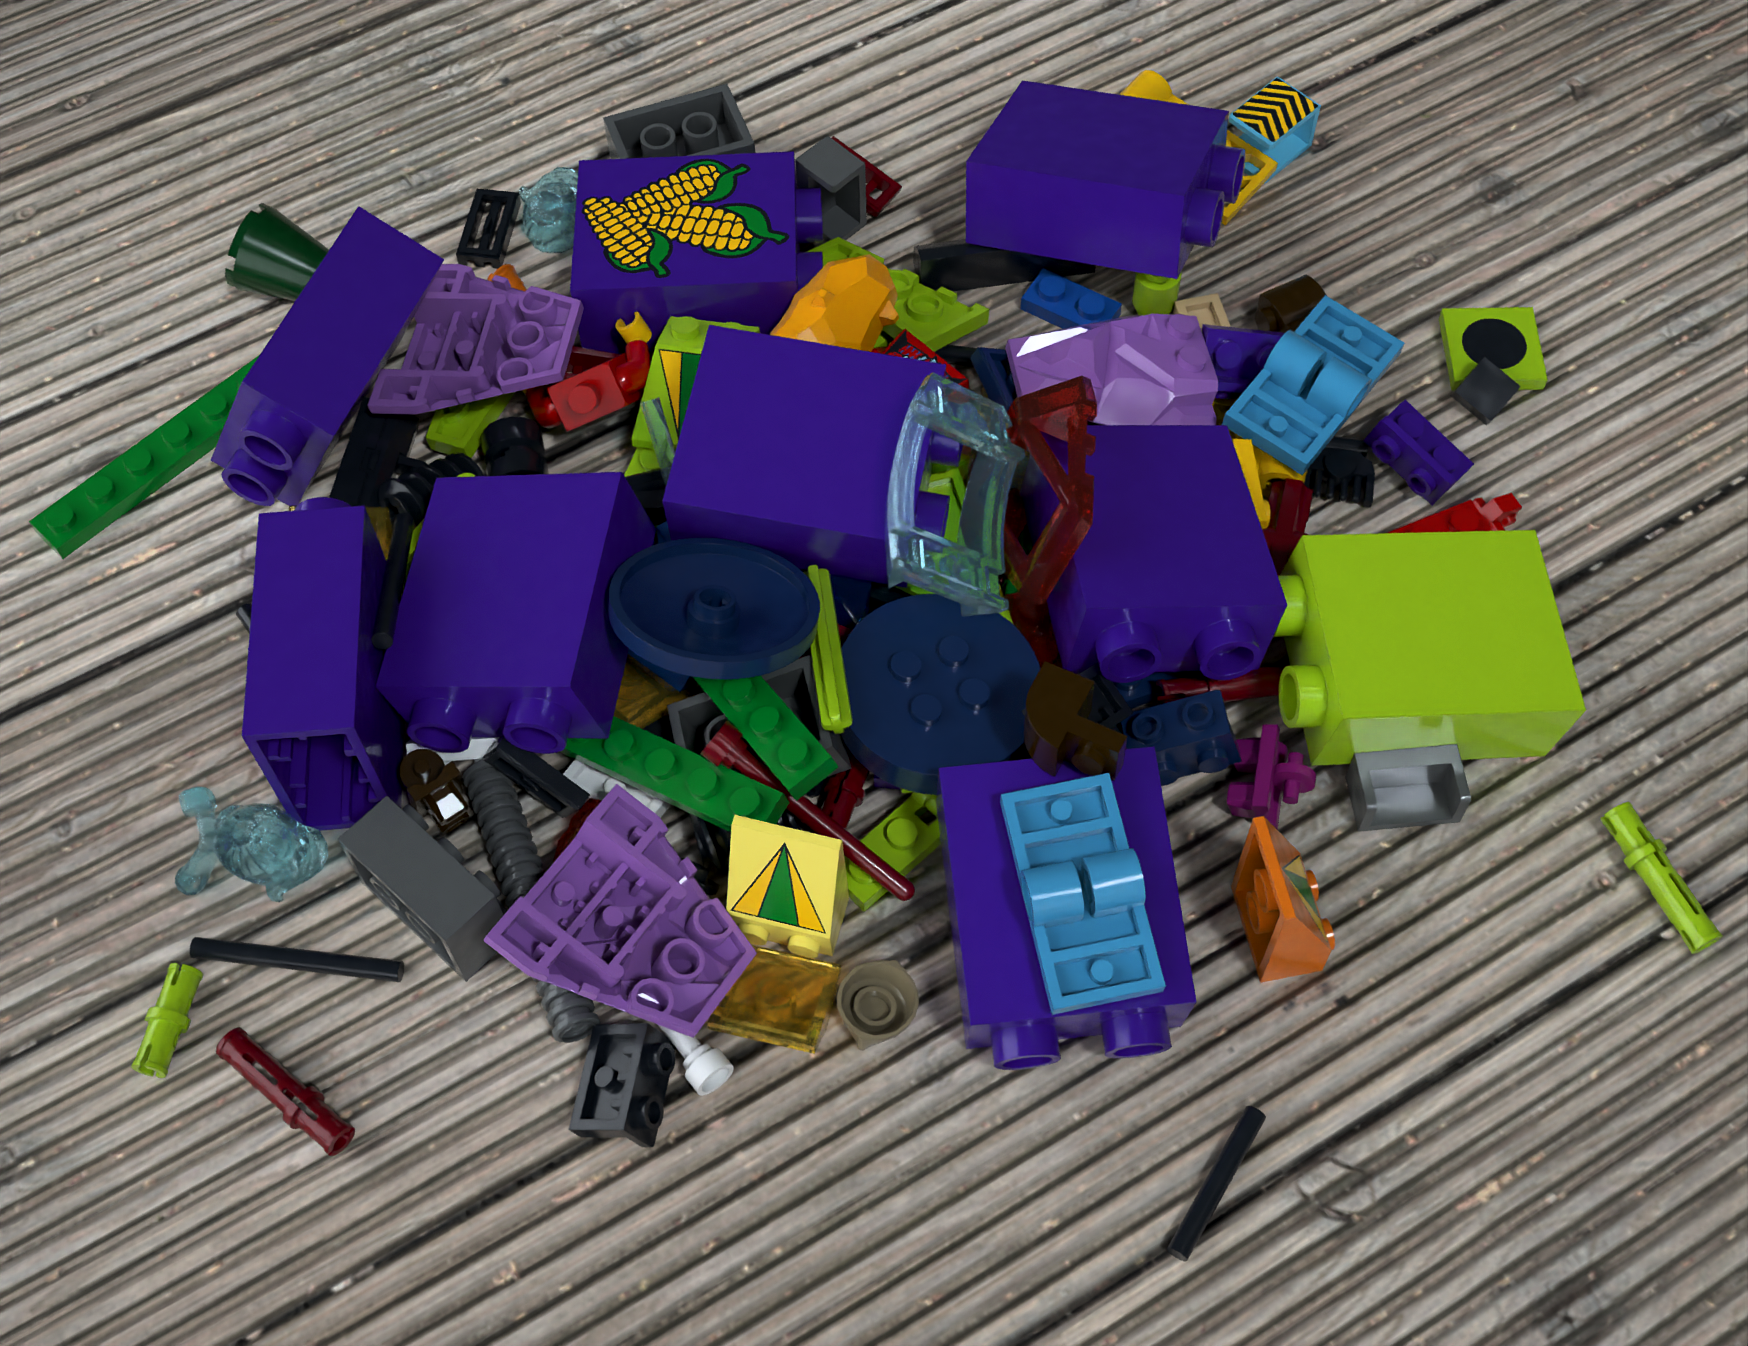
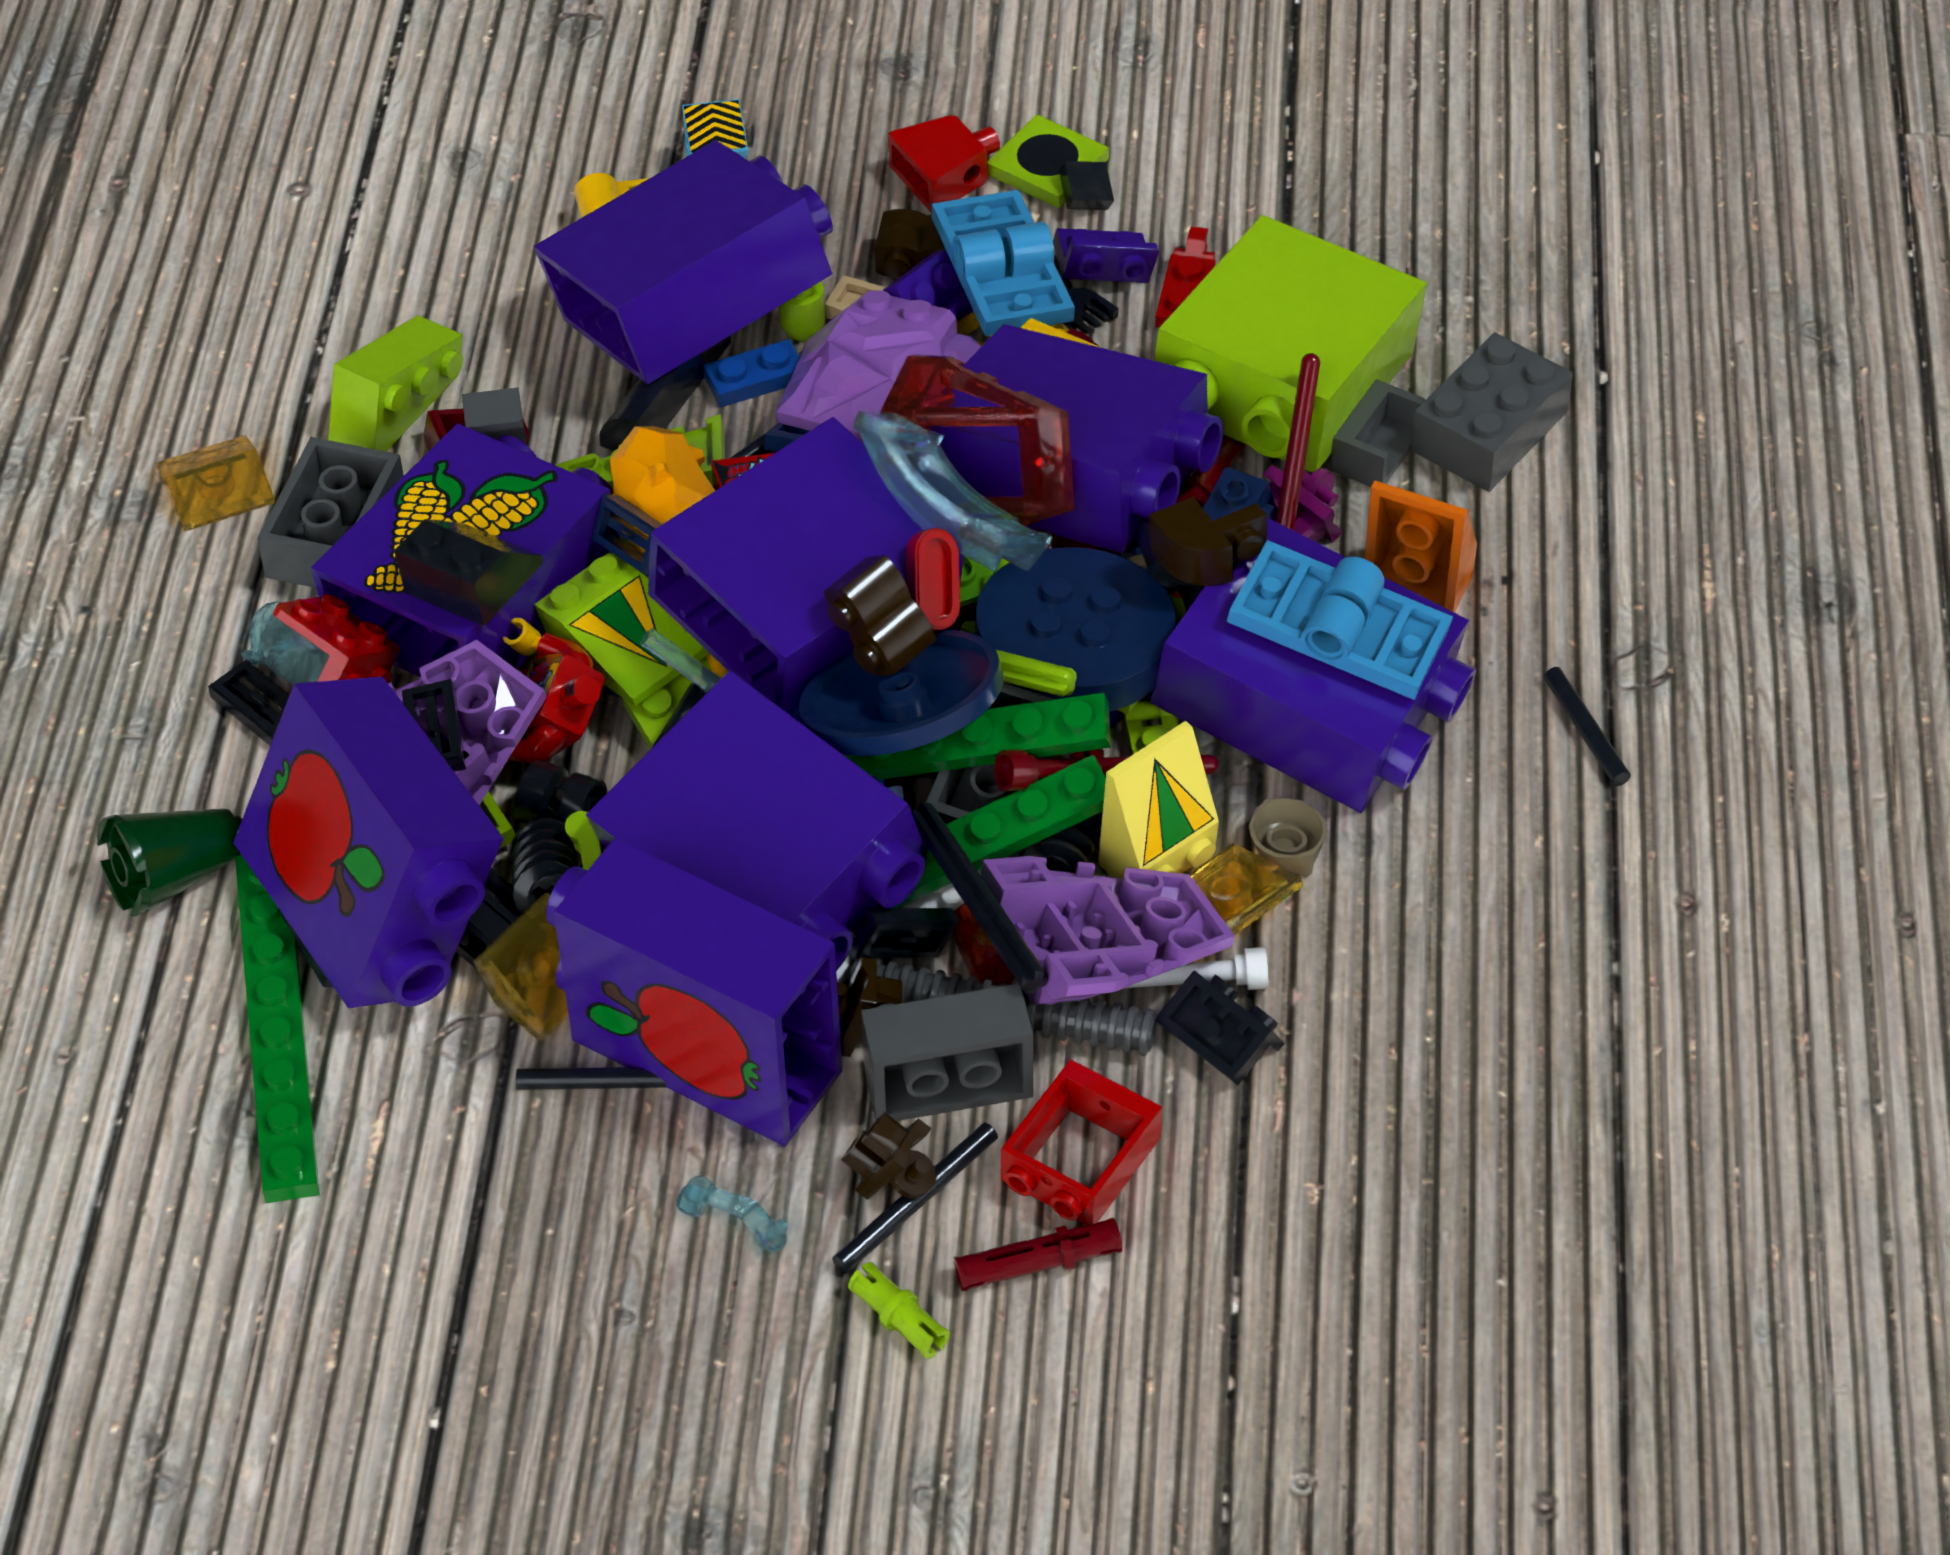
camera: 55 degrees left, 10 degrees down
clear light blue hair [213,803,328,902] -> none
lime pin [1600,802,1723,954] -> none
none -> clear yellow slope [156,435,275,532]
none -> red bracket [273,594,401,683]
none -> lime wedge [328,315,463,452]
none -> black slope [394,519,543,626]
none -> black tile [402,679,466,771]
none -> dark blue tile [592,494,662,577]
none -> dark brown brick [824,555,936,676]
none -> dark brown hips [841,1112,936,1200]
none -> red torso [888,115,1000,214]
none -> red tile [906,528,960,631]
none -> black axle [911,803,1048,994]
none -> red window [1001,1059,1162,1225]
none -> dark red piece [1276,353,1320,531]
none -> dark grey brick [1411,332,1573,492]

